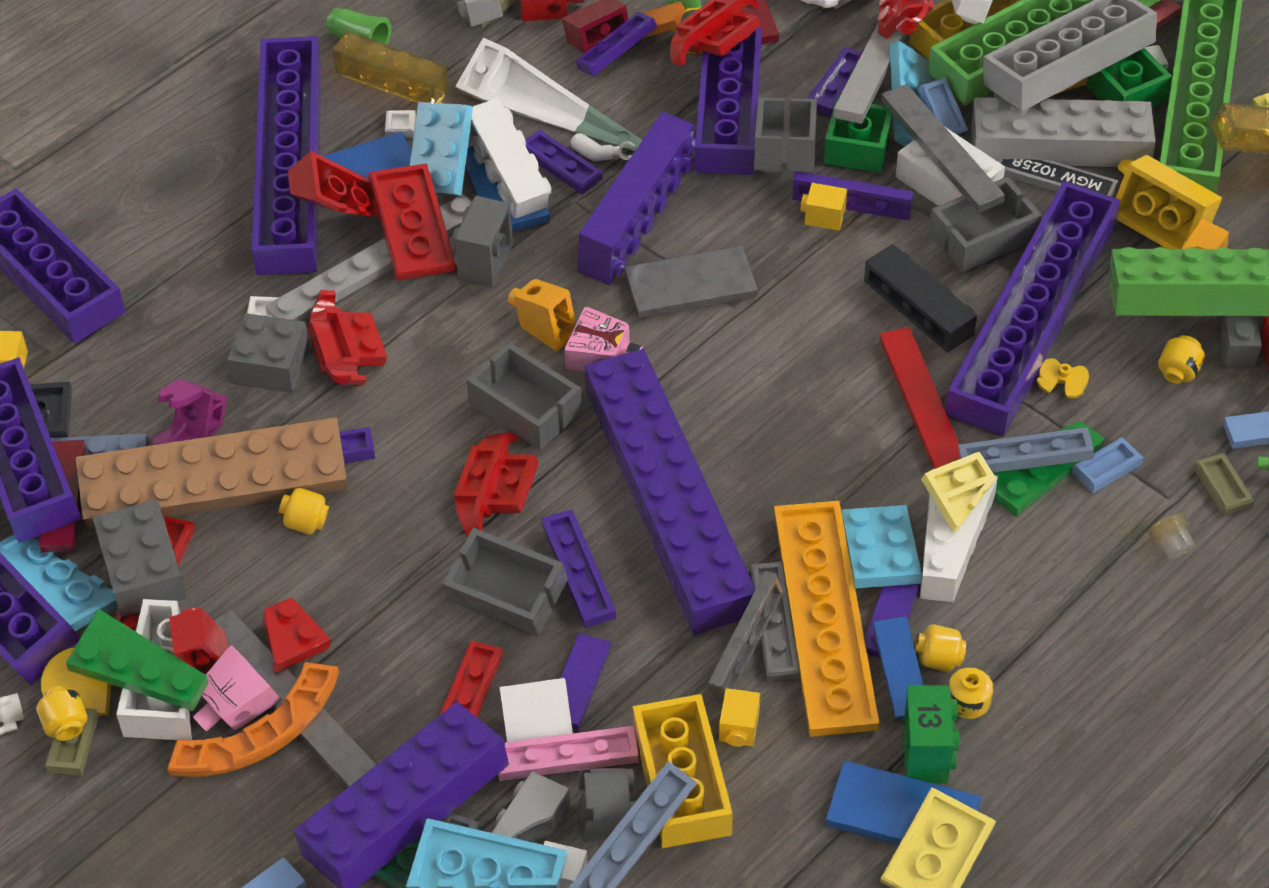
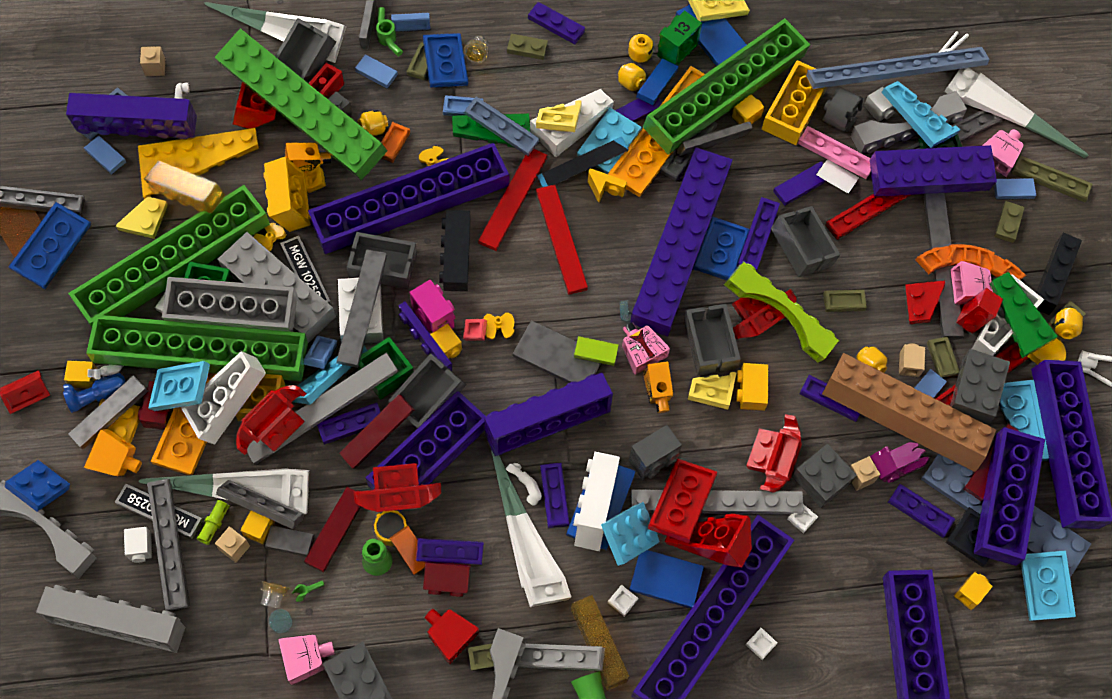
camera: 145 degrees left, 15 degrees up
none -> dark red tile [339,394,415,469]
none -> orange tile [381,122,410,163]
none -> dark pink brick [410,279,455,334]
none -> blue tile [423,33,468,88]
none -> coral tile [463,319,487,341]
none -> yellow piece [483,313,514,340]
none -> olive plate [507,34,548,60]
none -> light grey tile [515,644,605,671]
none -> dark purple plate [528,2,585,45]
none -> red tile [536,185,588,295]
none -> black sticker [537,137,628,187]
none -> lime tile [574,336,619,366]
none -> yellow slope [588,168,627,202]
none -> clear light blue tile [620,300,629,321]
none -> bright green brick [643,18,810,155]
none -> light yellow wing [688,372,737,410]
none -> blue tile [694,217,750,280]
none -> lime arch [724,262,839,363]
none -> yellow brick [736,363,768,411]
none -> white tile [746,628,778,660]
none -> olive tile [823,290,867,312]
none -> tan brick [850,456,880,491]
none -> dark purple tile [888,484,955,538]
none -> tan brick [899,343,925,377]
none -> medium blue tile [915,369,947,398]
none -> olive tile [927,337,959,379]
none -> olive plate [994,201,1025,243]
none -> black brick [1036,232,1082,315]

